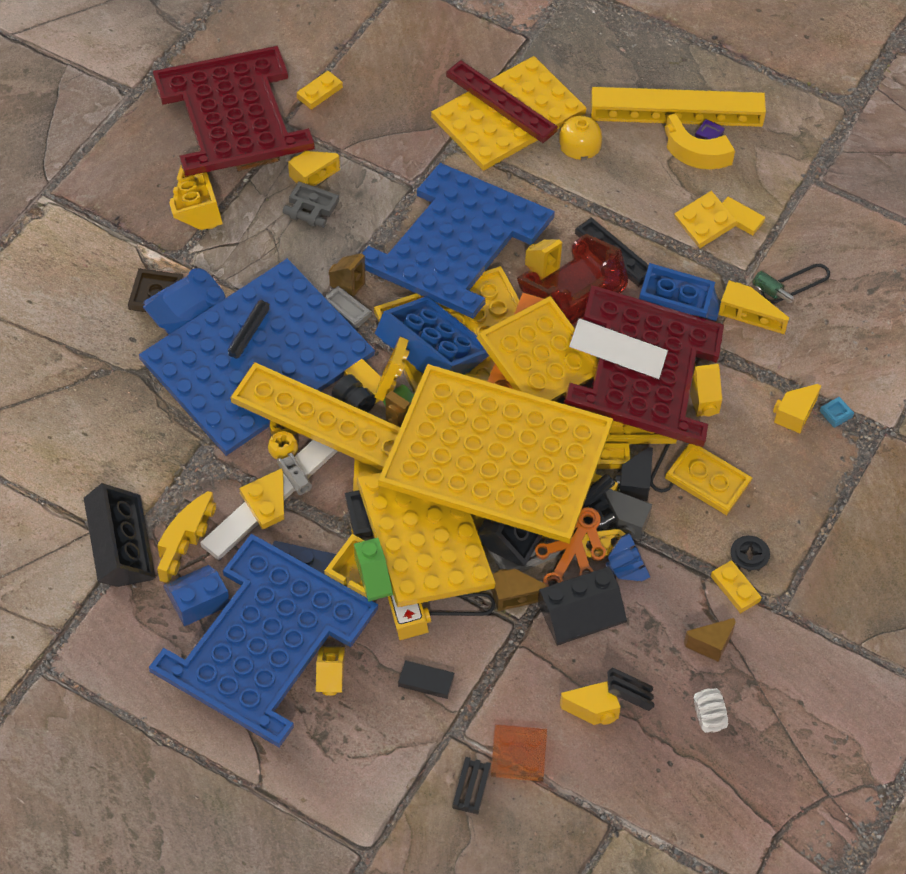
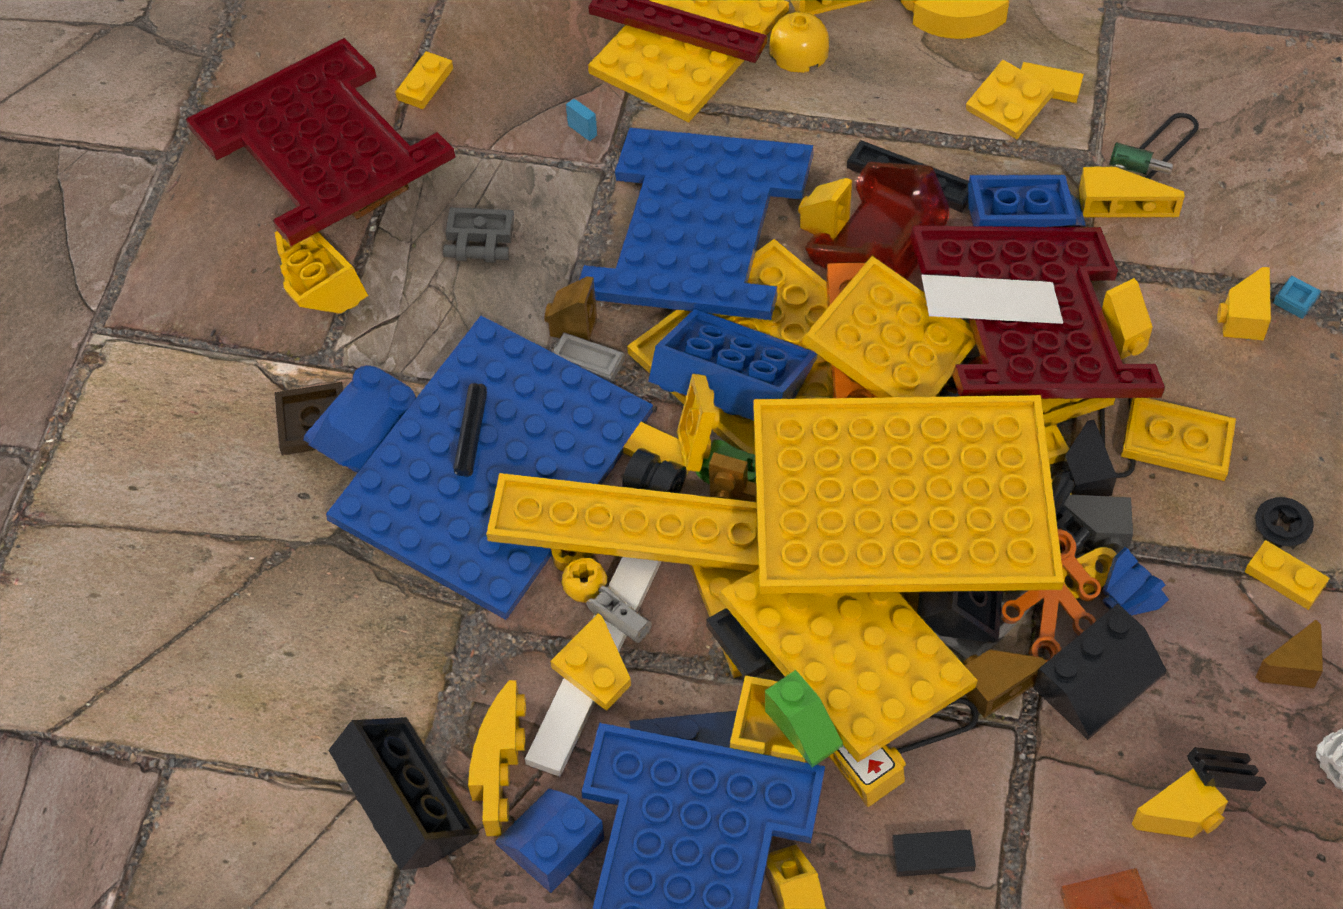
camera: 15 degrees left, 0 degrees up
yellow slope [288,151,340,187] -> none
none -> dark azure tile [566,99,597,141]

